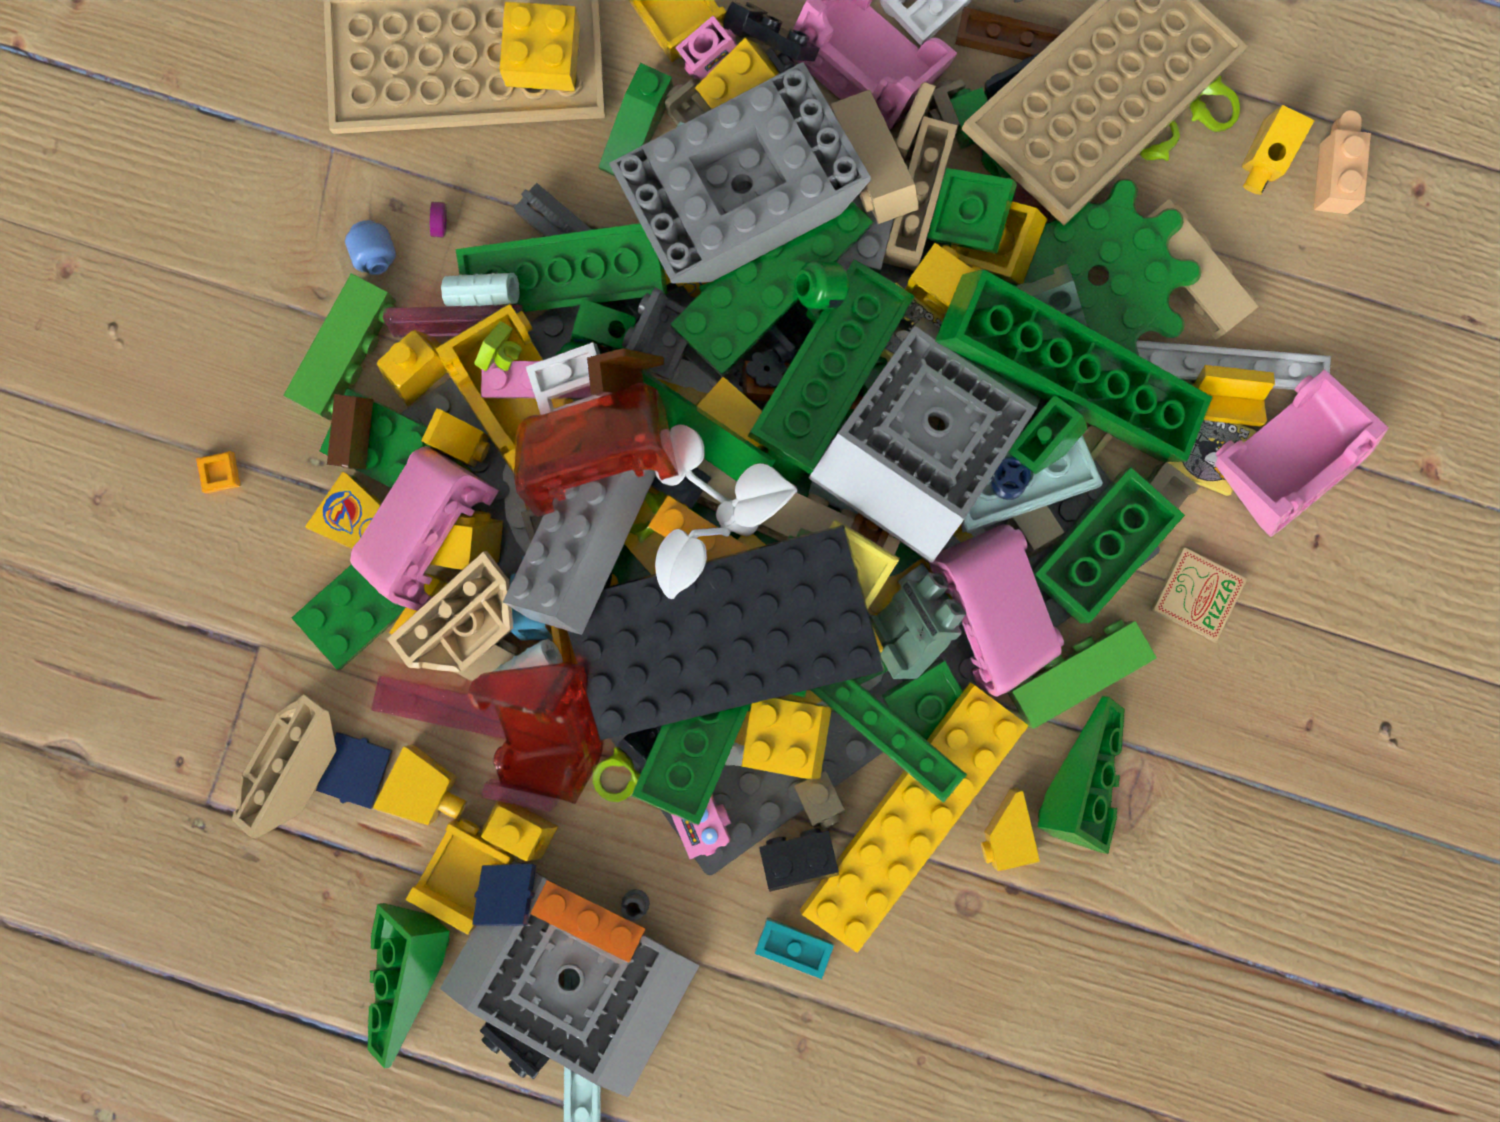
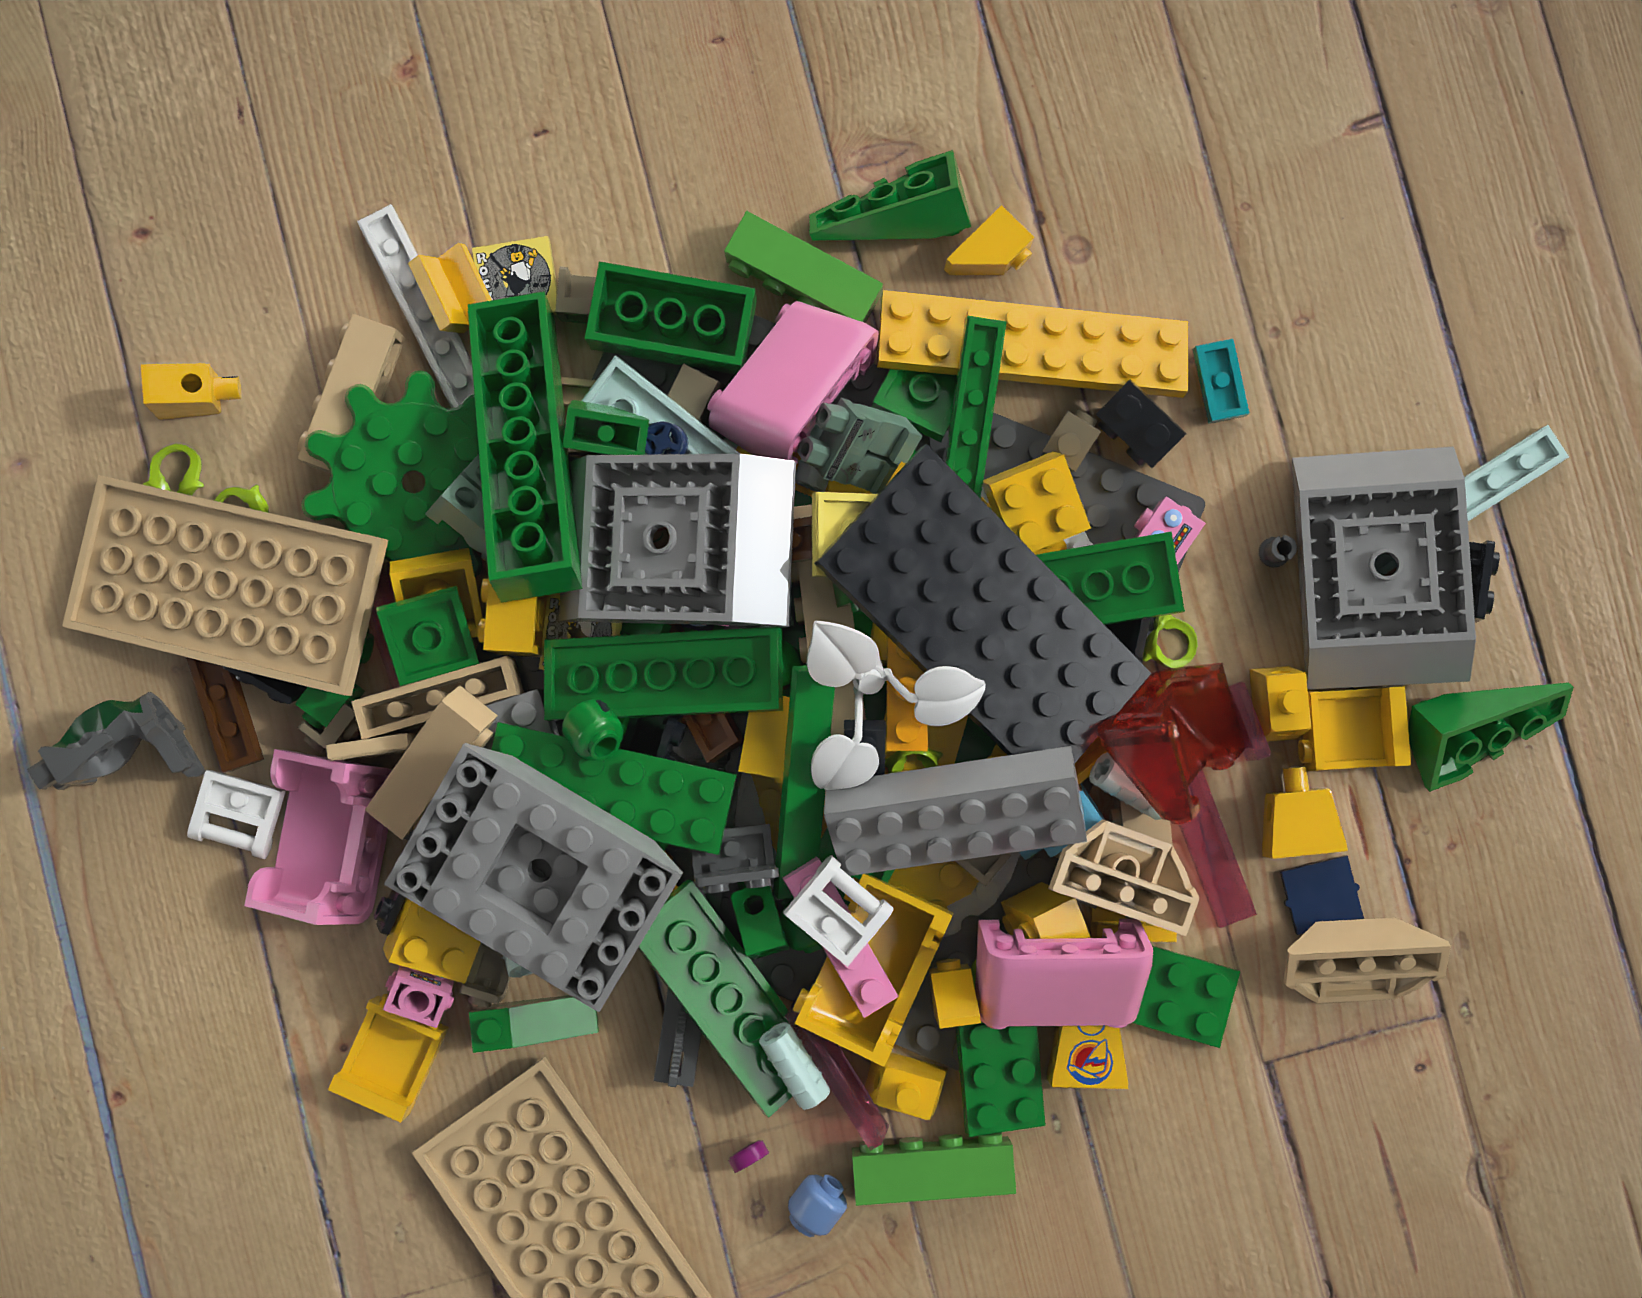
camera: 125 degrees left, 0 degrees up
light orange tile [196,451,241,493] -> none
reddish brown panel [327,394,374,469] -> none
dark blue piece [472,864,536,926] -> none
lime tile [474,321,522,371] -> none
yellow brick [499,2,580,91] -> none
clear red windscreen [514,383,679,517] -> none
orange plate [530,880,646,963] -> none
reddish brown panel [587,349,665,401] -> none
black plate [723,1,820,62] -> none
black plant [746,351,787,388] -> none
tan tile [1151,547,1247,642] -> none
bright pink windscreen [1215,369,1389,537] -> none
light nougat brick [1314,110,1371,214] -> none

